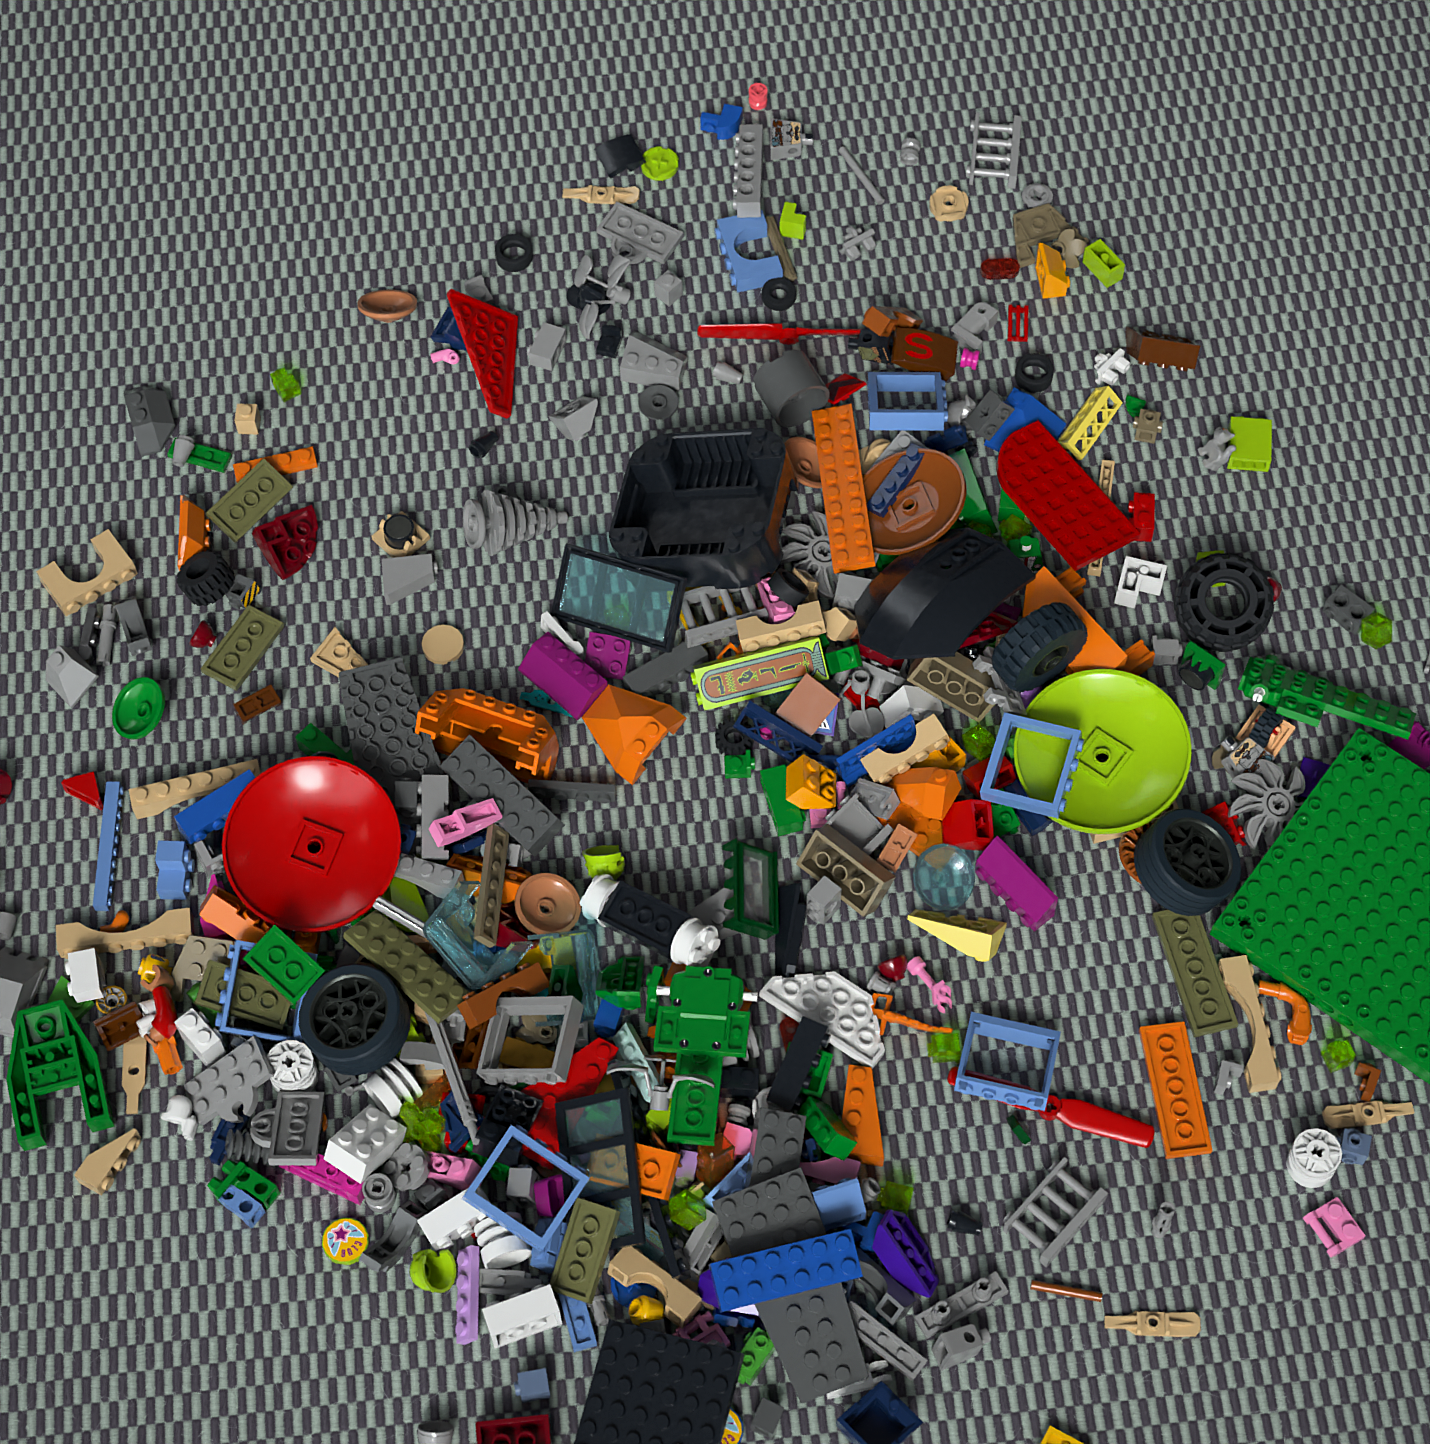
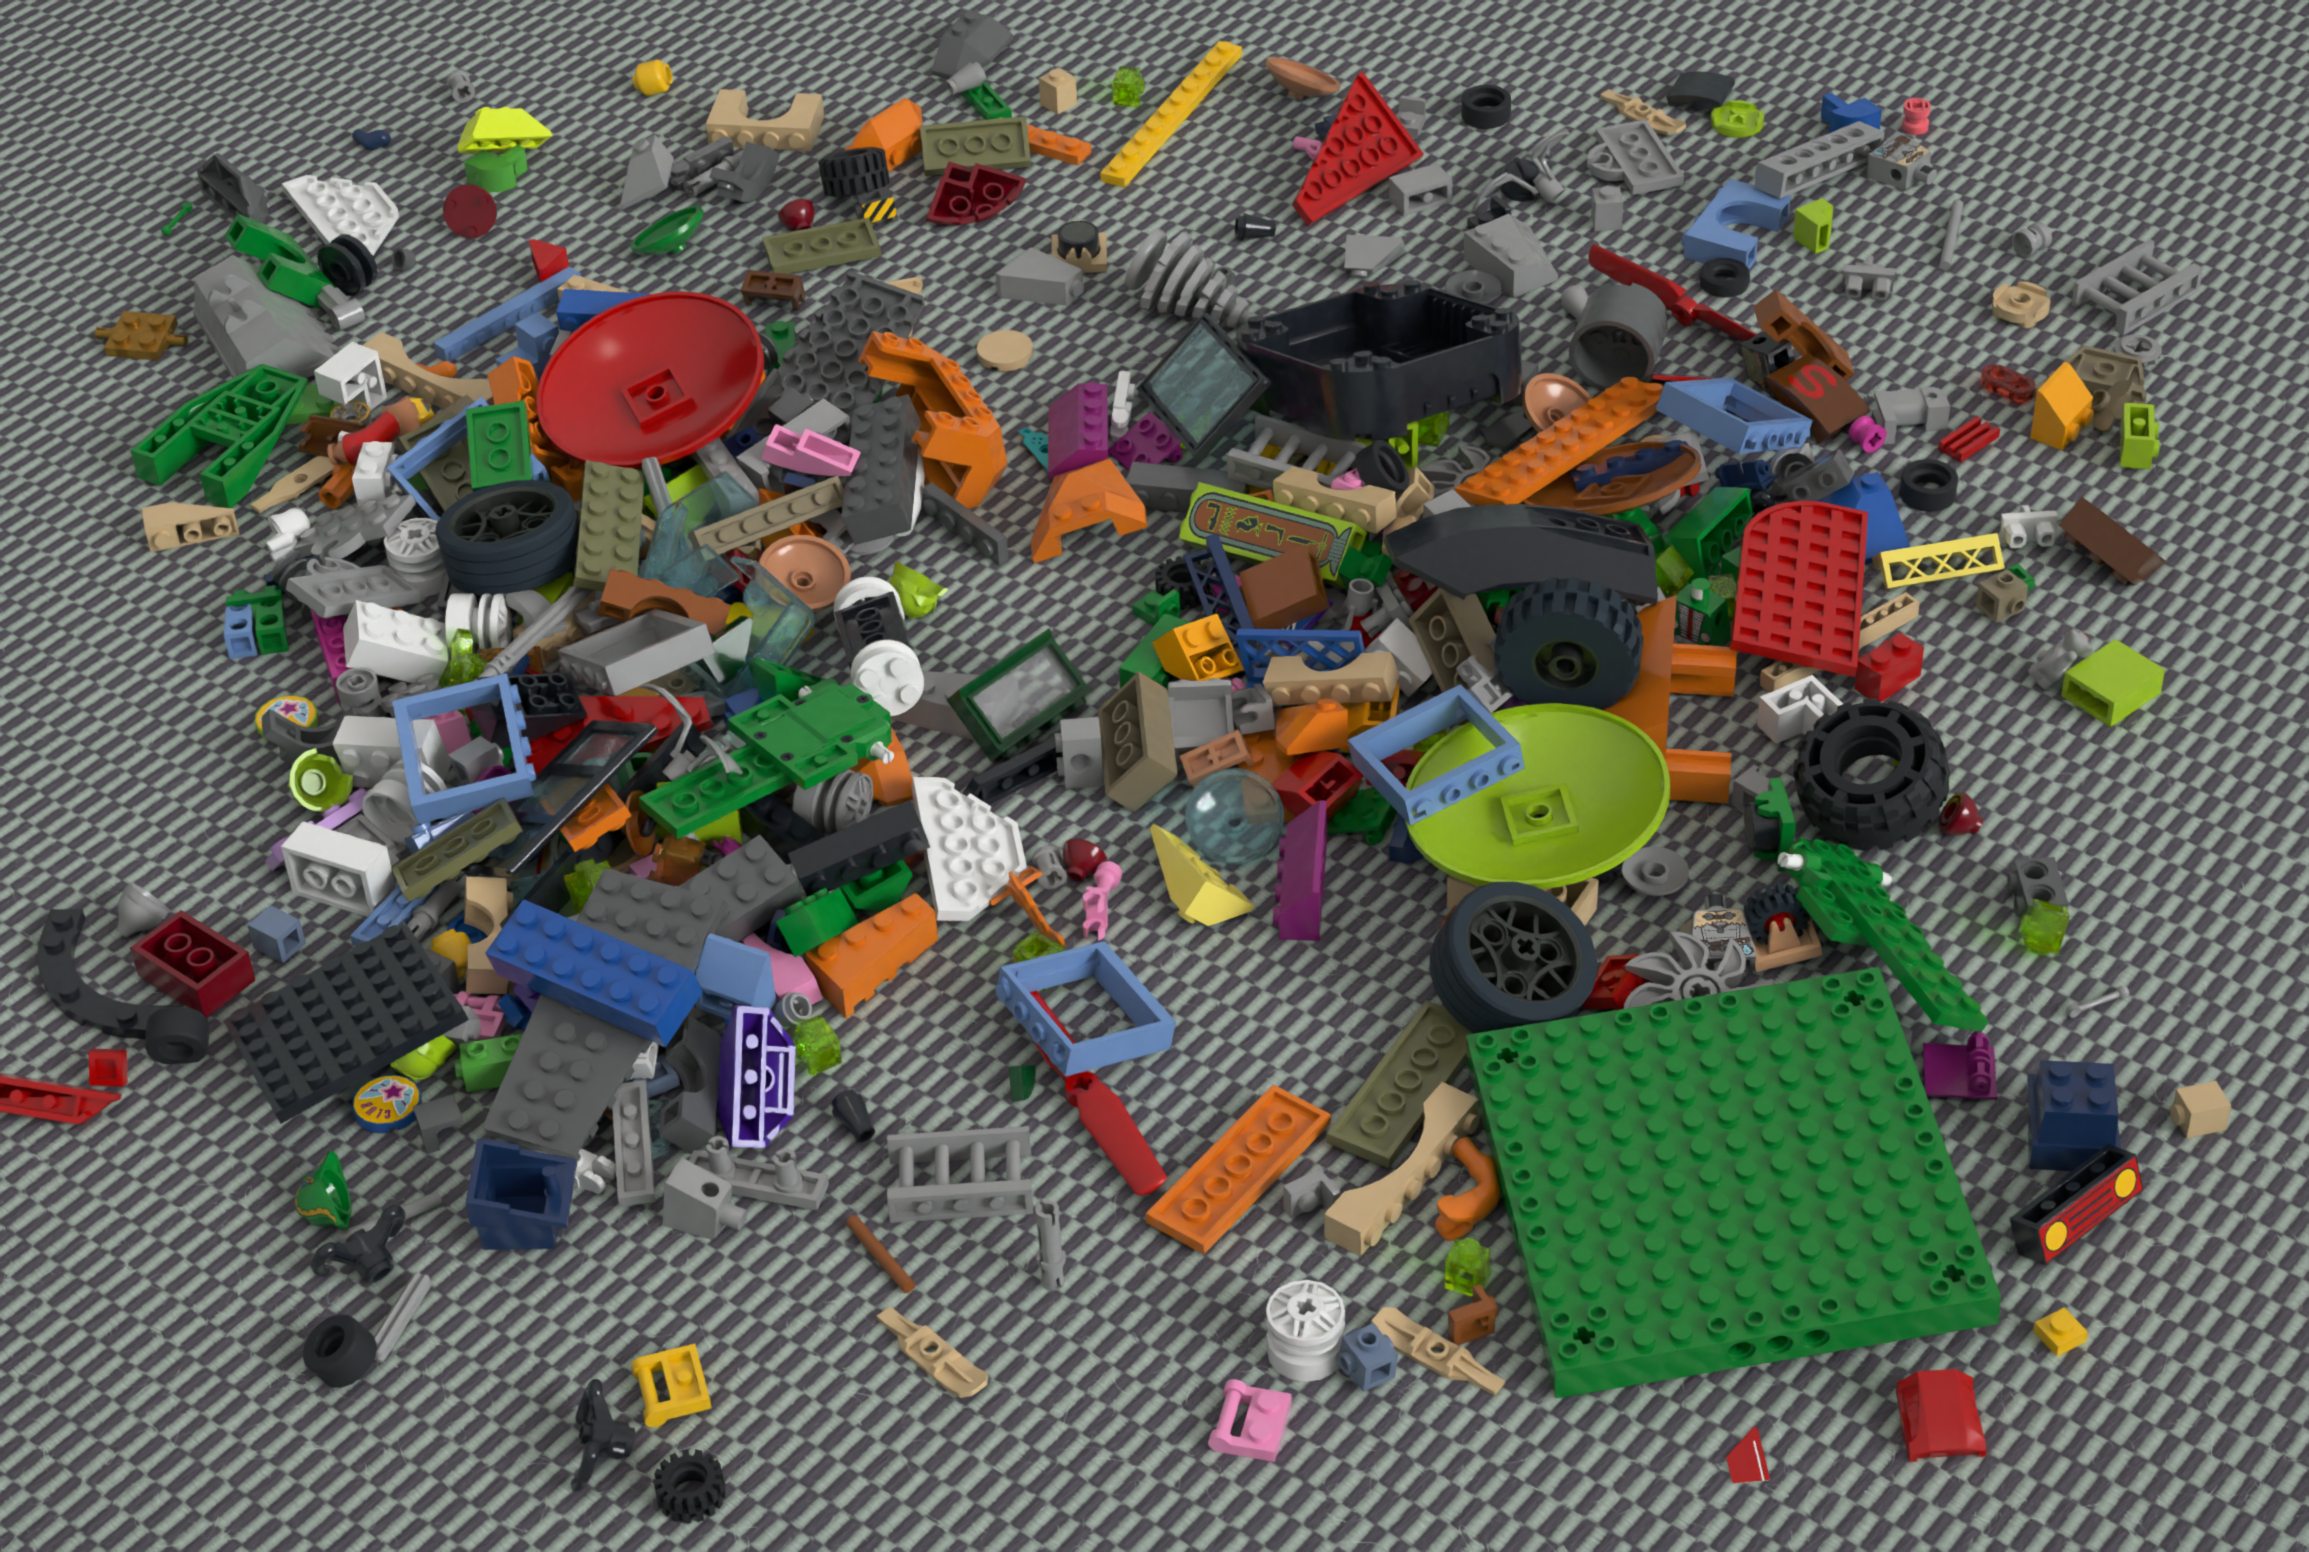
camera: 45 degrees right, 20 degrees down
dark tan axle [765,216,797,282] -> none
none -> yellow plate [1100,41,1242,188]

